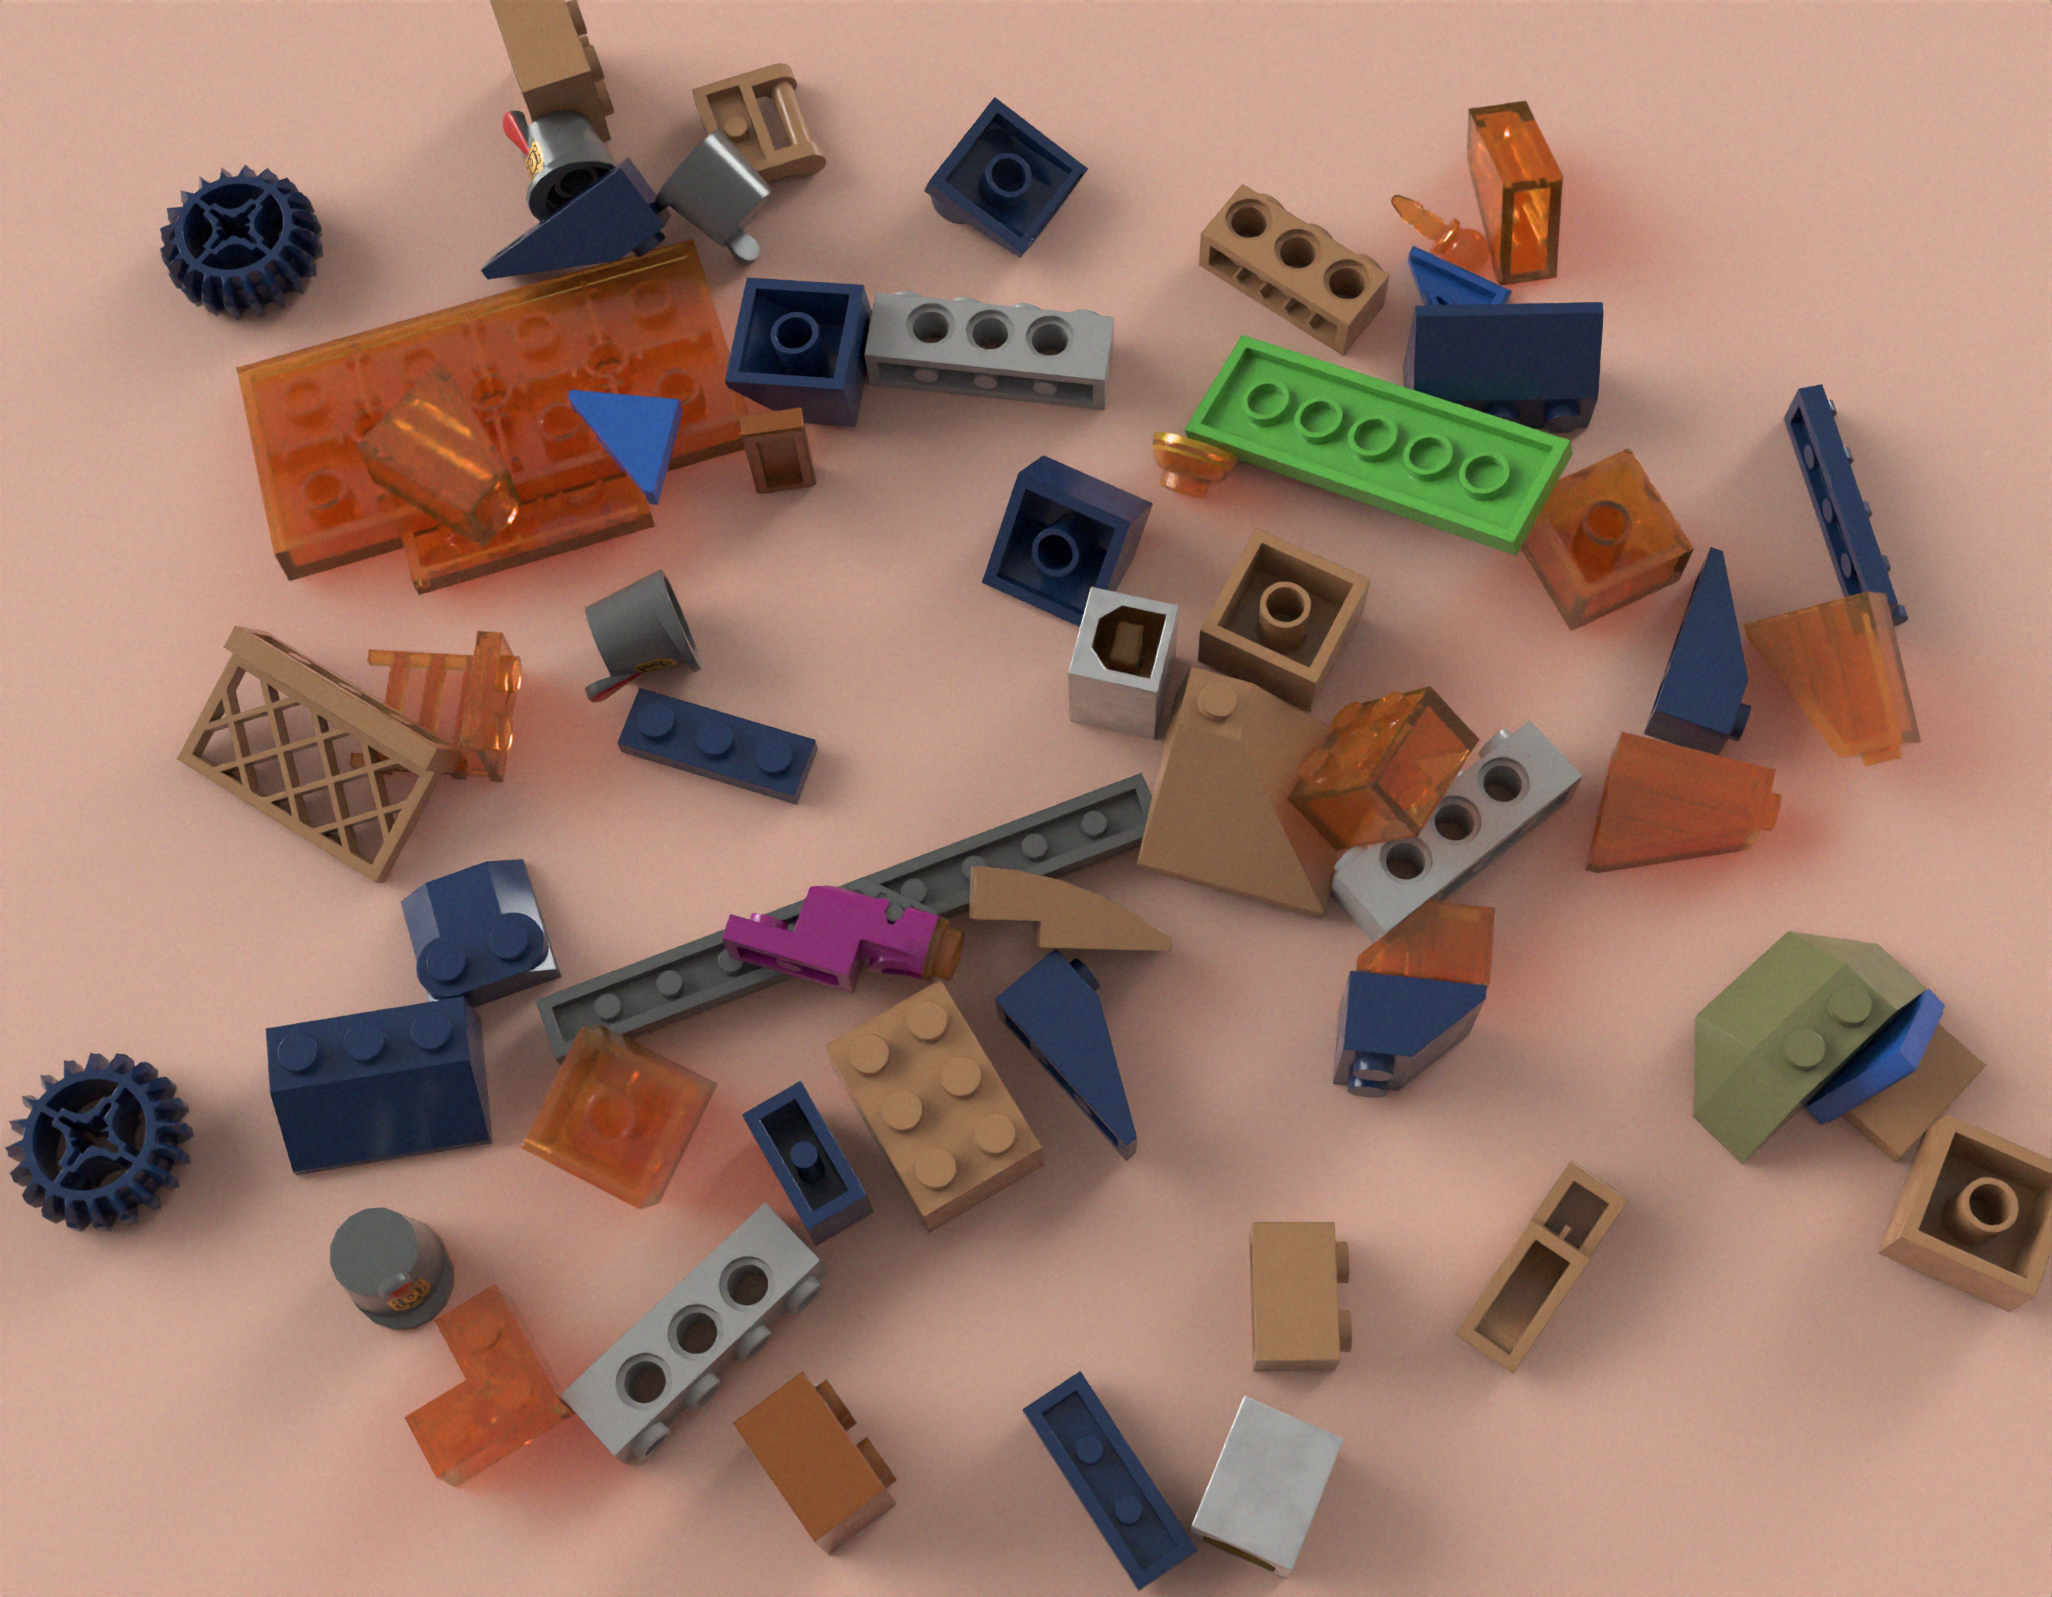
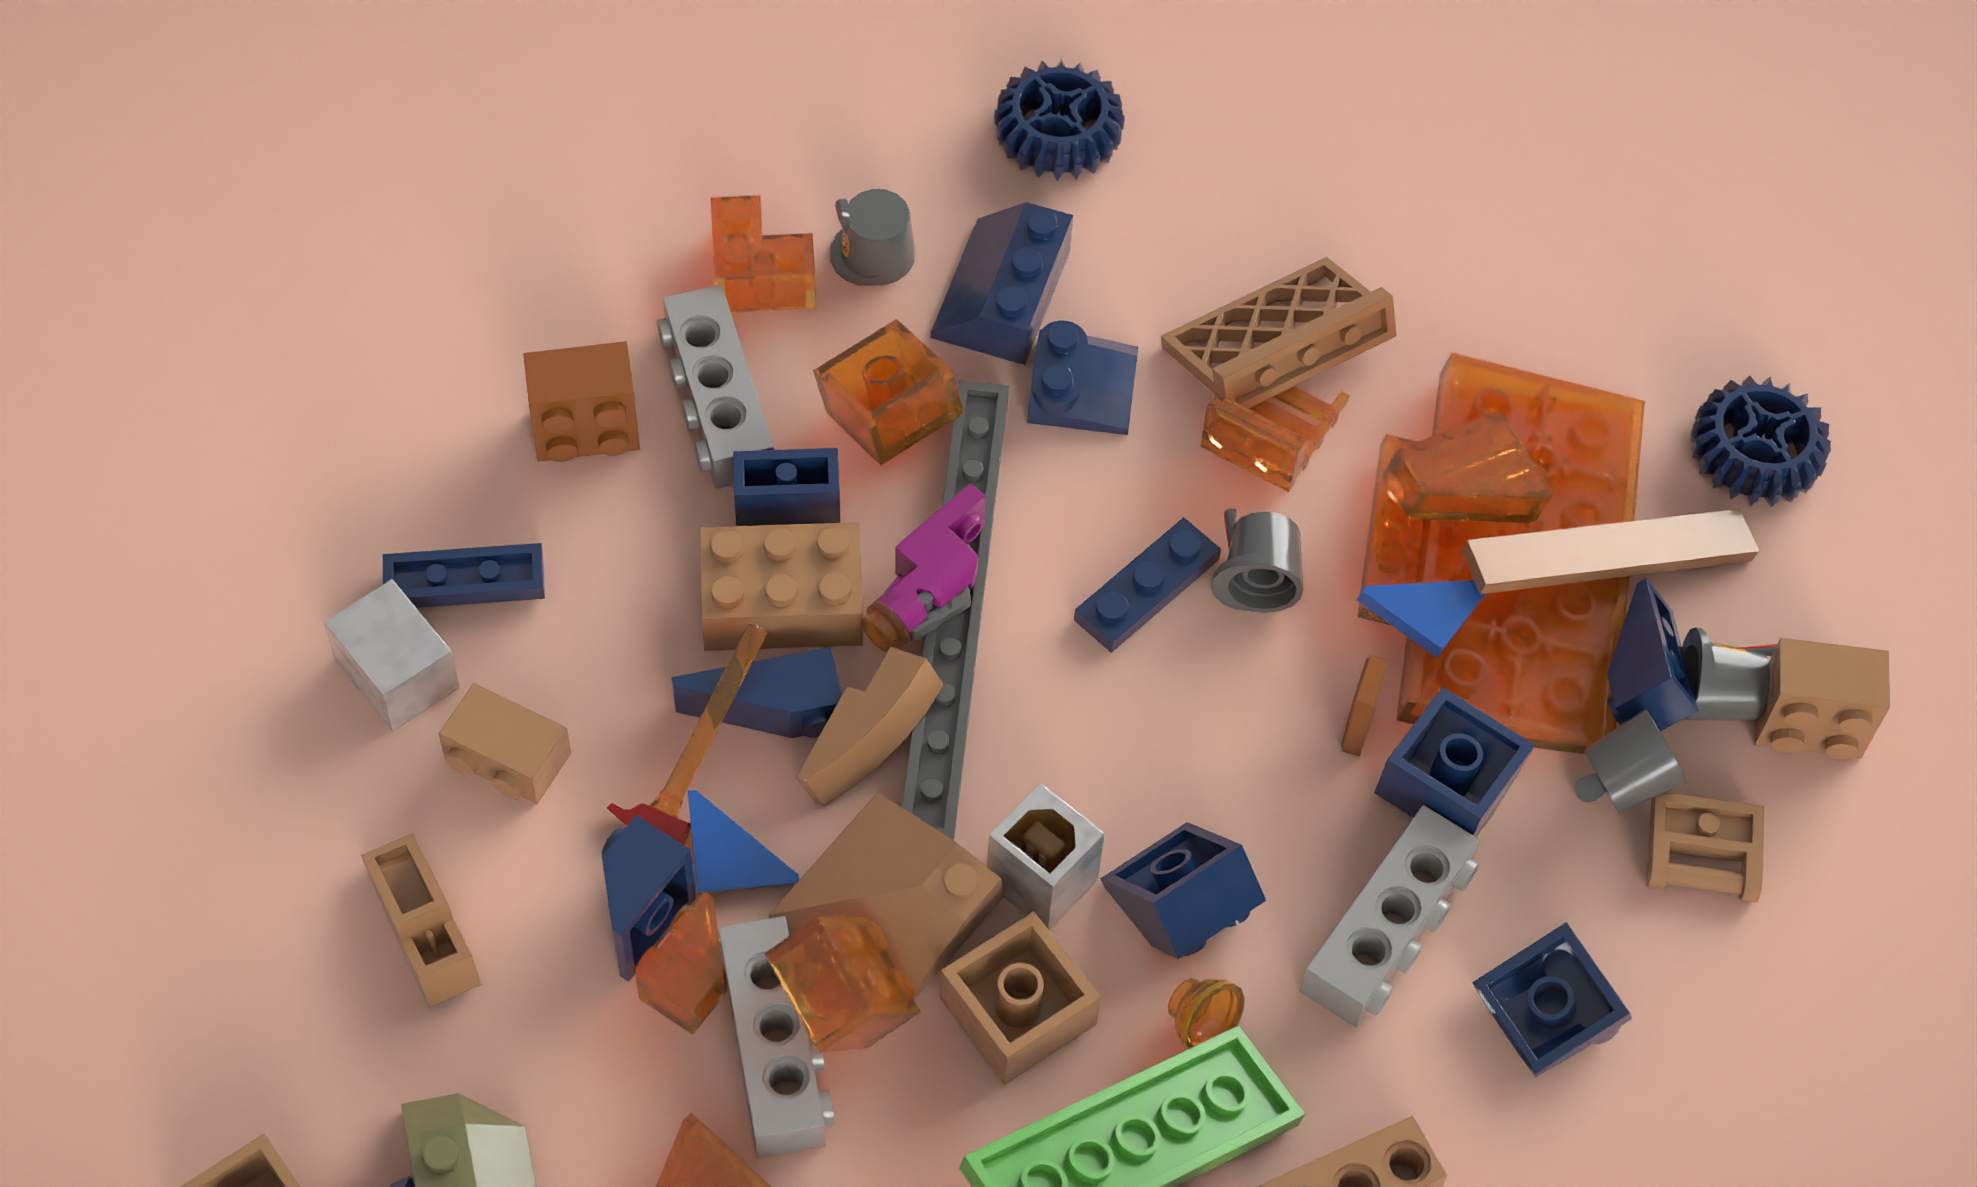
camera: 110 degrees right, 10 degrees down
none -> clear orange piece [607,623,768,864]
none -> blue tile [688,790,799,893]
none -> tile [1461,509,1759,594]

